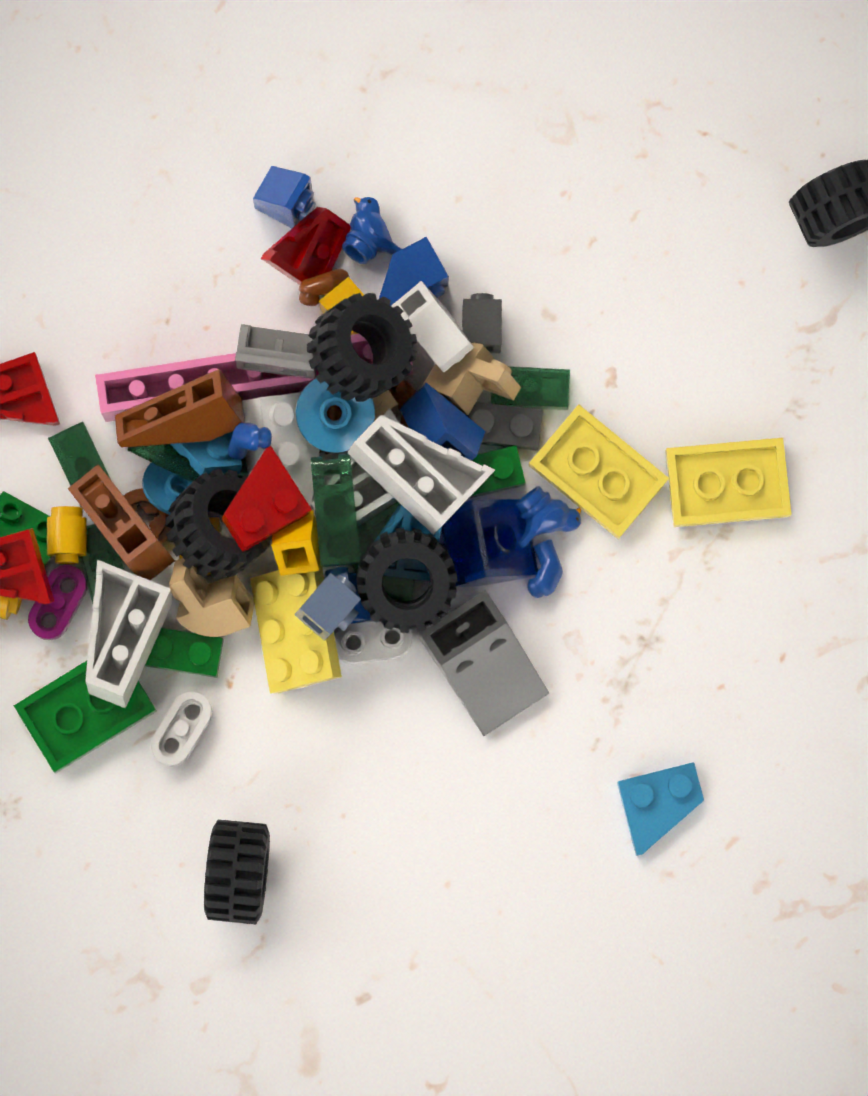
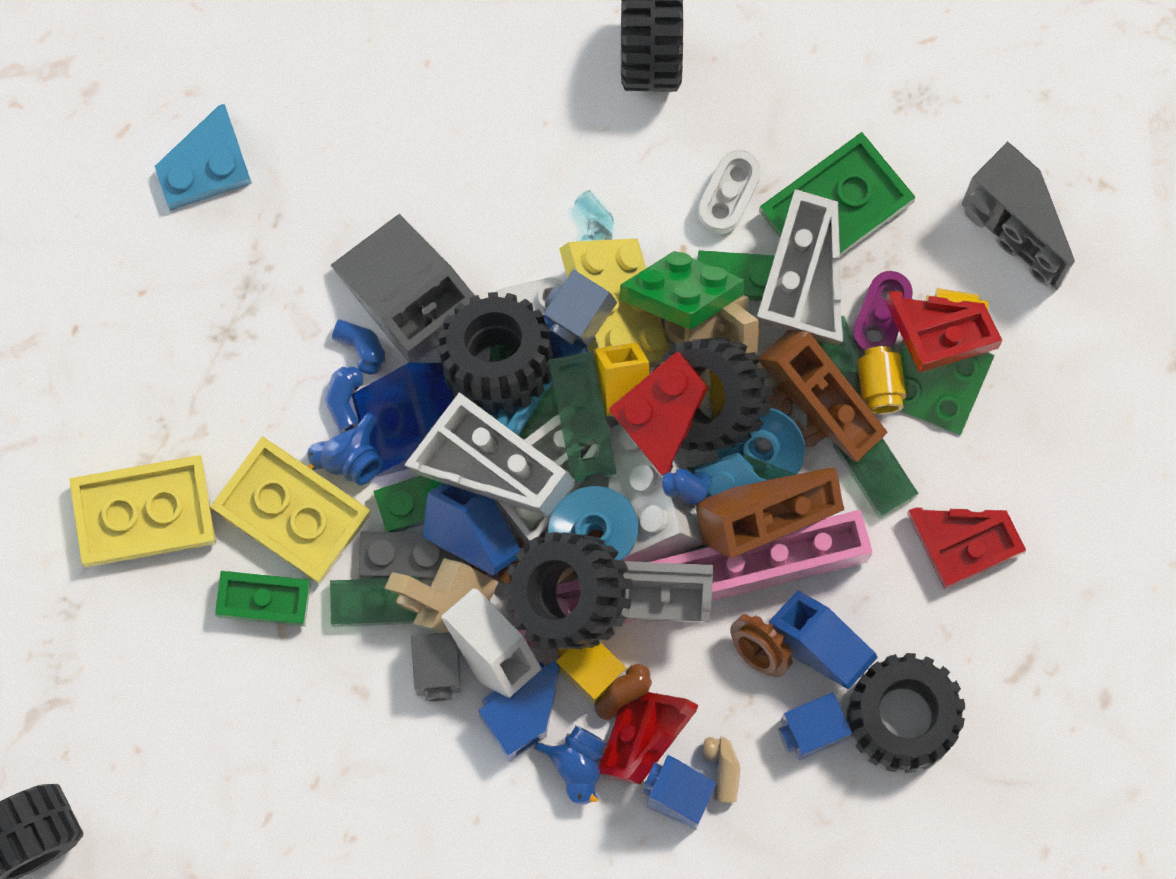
camera: 175 degrees right, 5 degrees down
none -> green plate [215,571,311,627]
none -> blue arm [332,319,386,375]
none -> clear light blue arm [574,190,614,241]
none -> green plate [620,251,744,330]
none -> tan arm [702,736,741,803]
none -> dark orange gear [730,614,793,677]
none -> blue slope [769,590,878,690]
none -> blue brick [778,692,852,761]
none -> black tyre [847,653,965,773]

